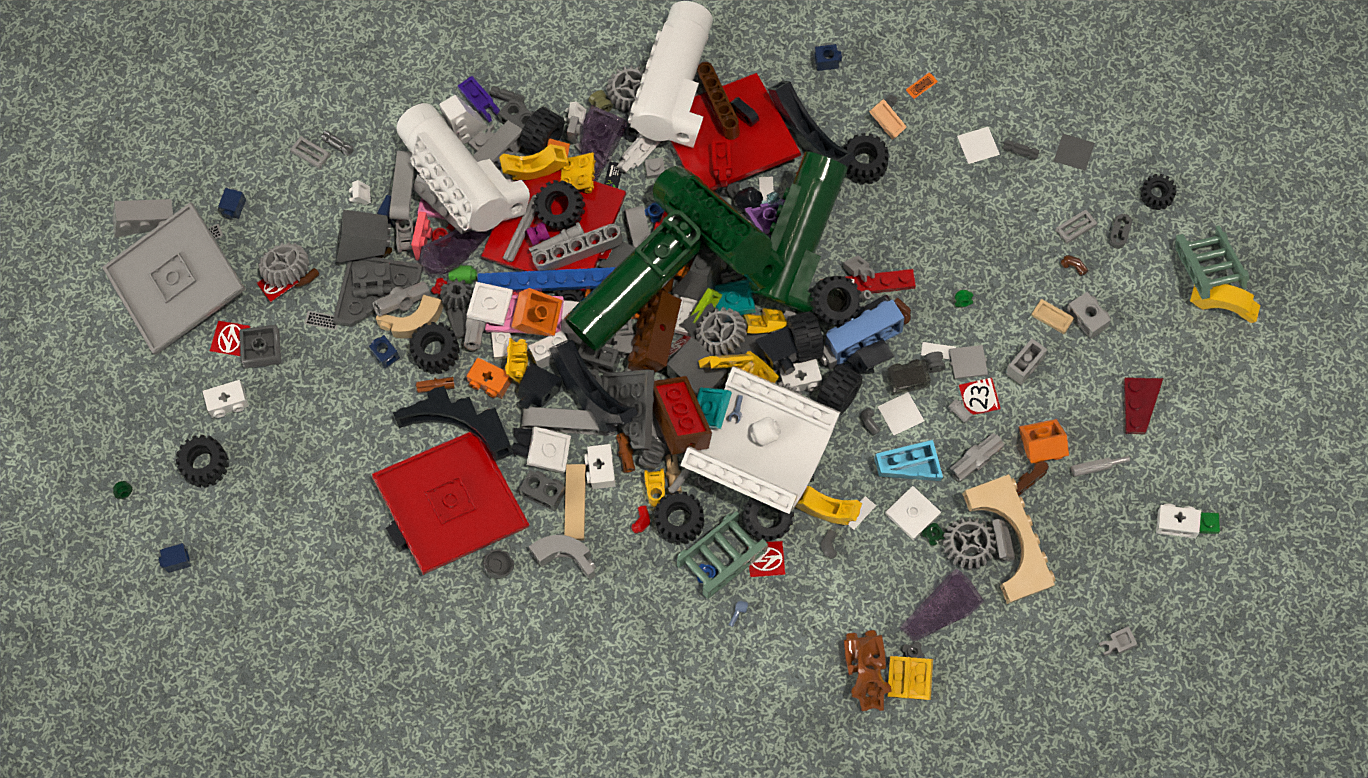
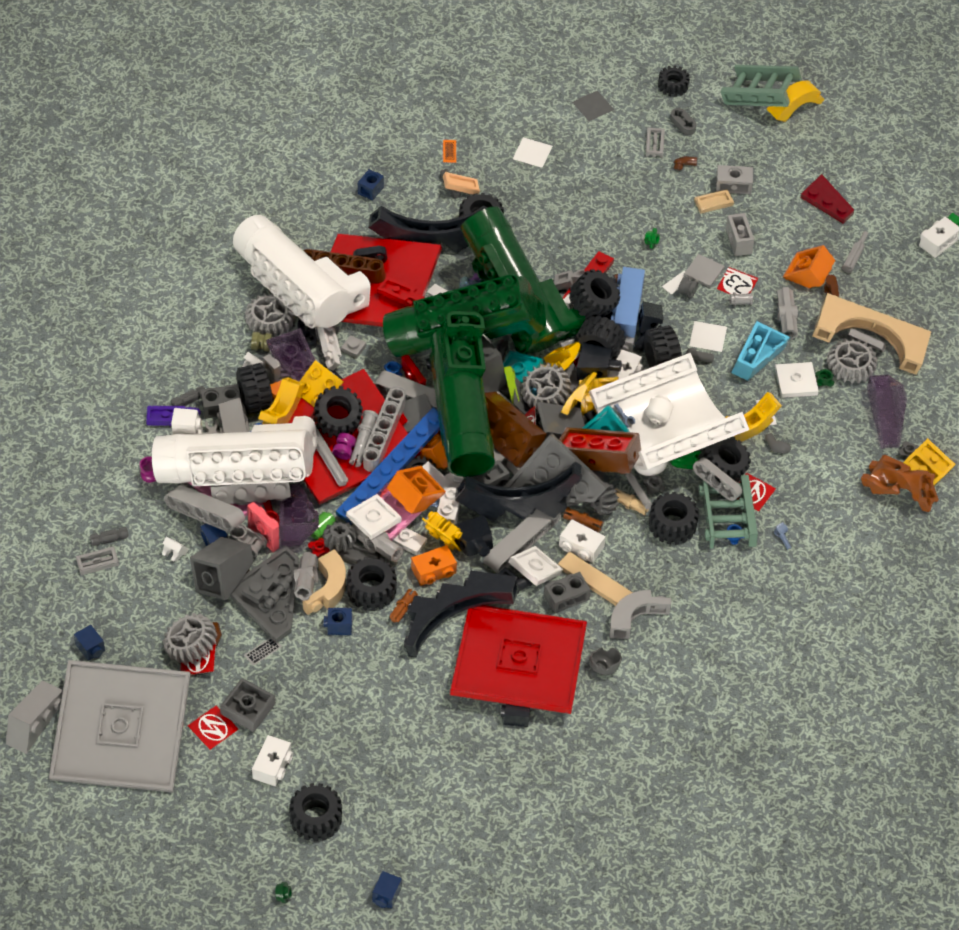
camera: 60 degrees left, 15 degrees down
red arm [631,505,650,533] -> none
yellow piece [644,468,666,507] -> none
clear smoke brick [887,359,931,395] -> none
dark grey axle [1003,140,1039,160] -> none
none -> light grey beam [693,458,742,501]

